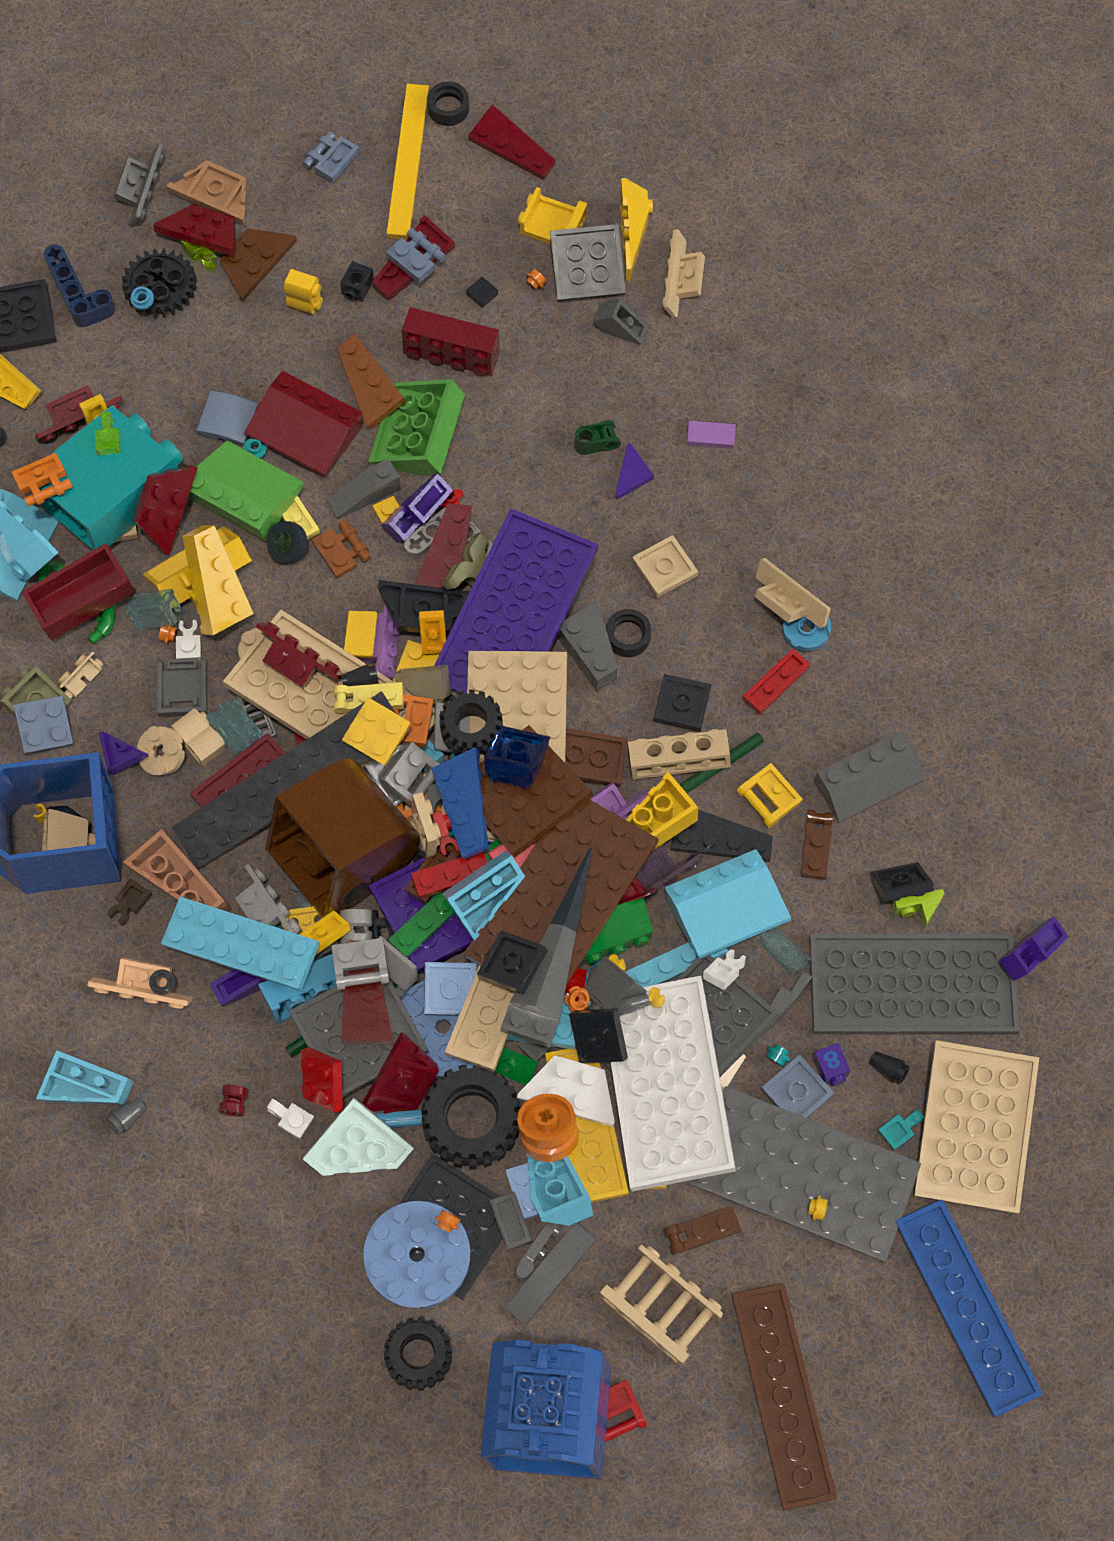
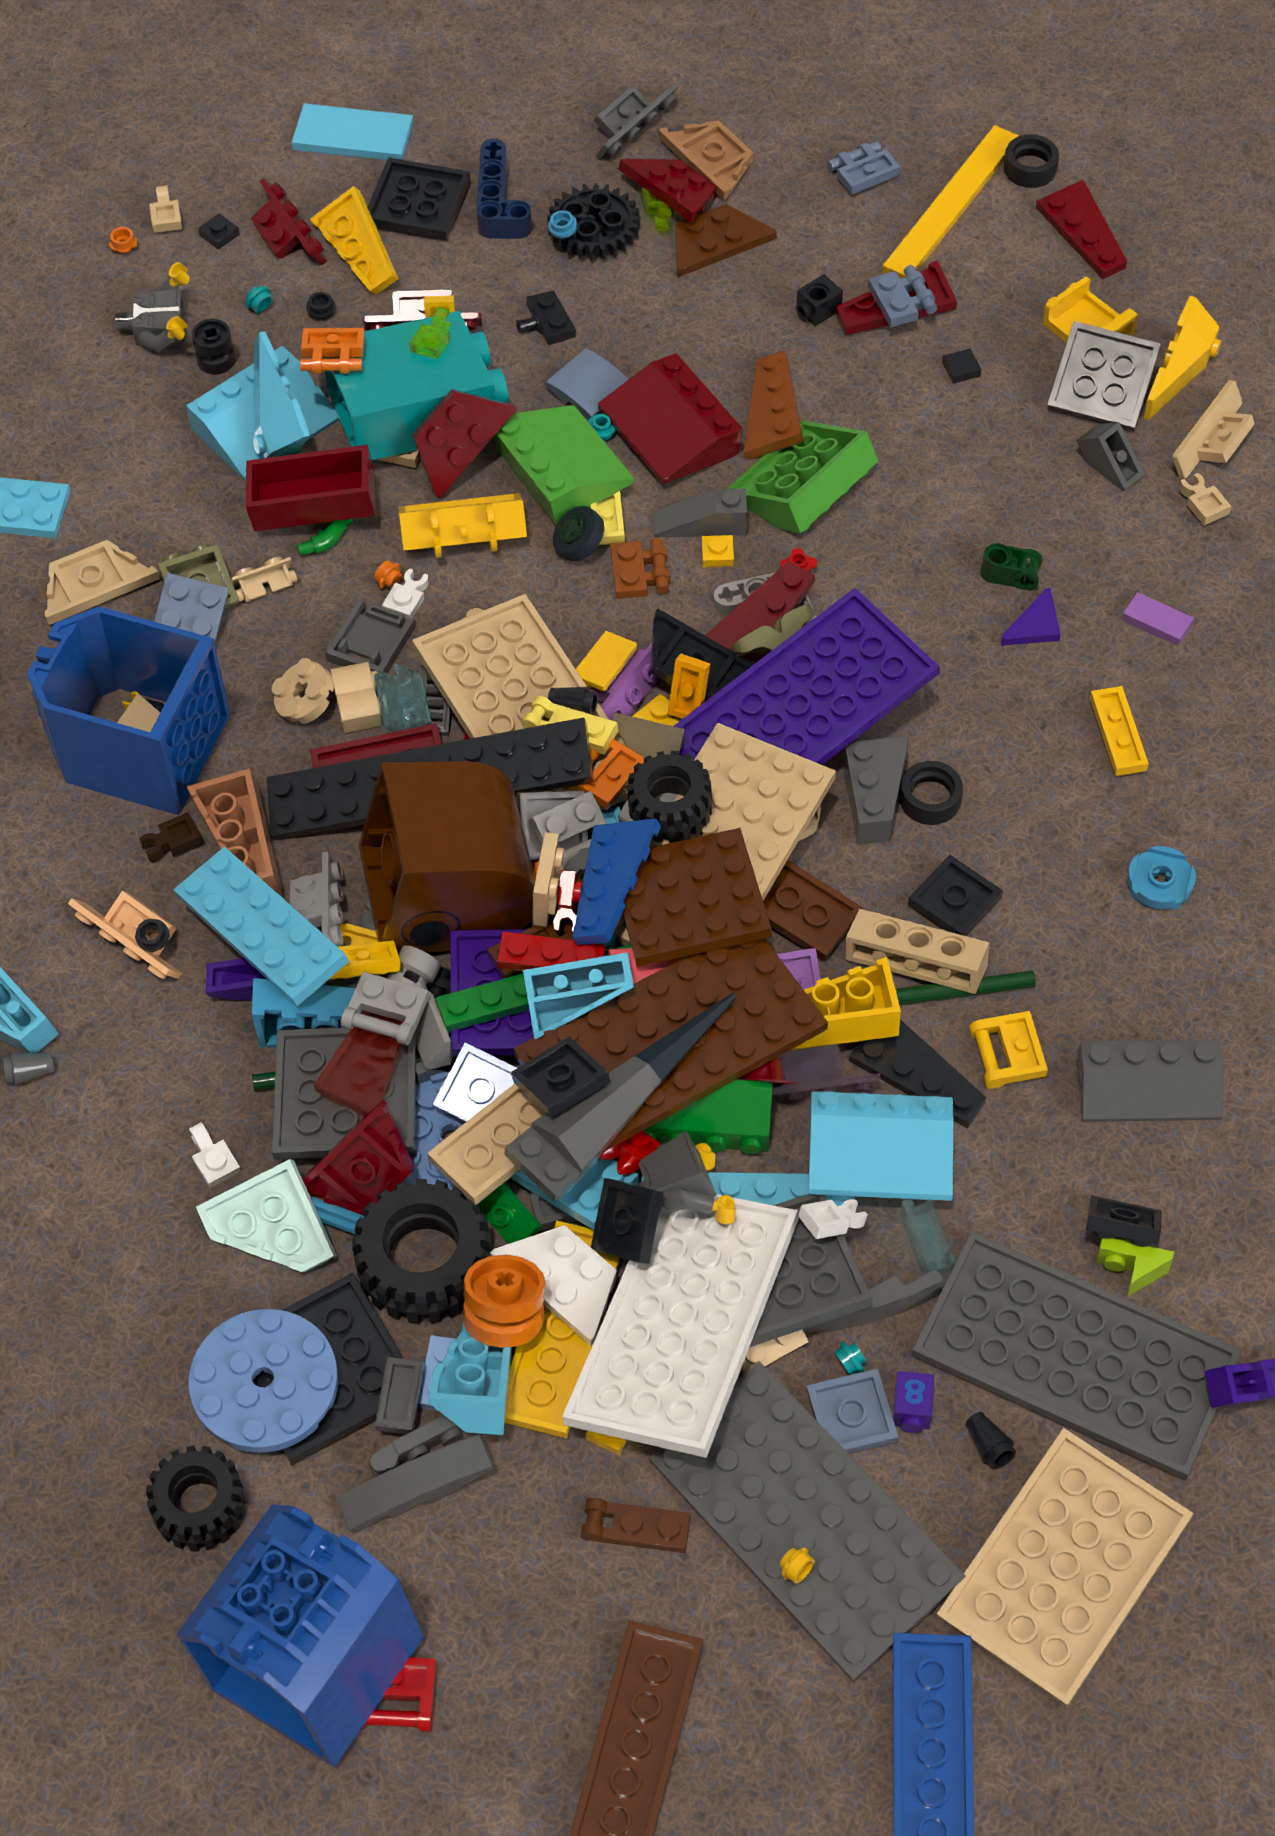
camera: 30 degrees right, 10 degrees down
dark purple tile [99,731,148,775] -> none
clear light blue hinge [124,589,181,630] -> none
yellow wedge [182,525,253,635] -> none
dark red wheel [218,1084,249,1117] -> none
dark red bracket [255,621,343,687] -> none
yellow brick [284,269,323,315] -> none
red plate [301,1047,343,1113] -> none
yellow plate [342,697,412,767] -> none
dark purple slope [381,473,453,542] -> none
dark red piece [401,307,500,376] -> none
orange plate [435,1210,461,1233] -> none
clear blue slope [484,726,550,789] -> none
orange plate [526,269,547,290] -> none
orange plate [565,986,590,1011] -> none
tan fence [599,1244,723,1367] -> none
tan plate [632,535,698,598] -> none
red plate [742,648,810,715] -> none
tan bracket [755,558,831,628] -> none
reddish brown plate [801,810,833,880] -> none
teal plate [878,1109,924,1151] -> none
none -> black plate [516,290,576,345]
none -> yellow plate [1090,686,1149,776]
none -> tan plate [1179,473,1232,526]

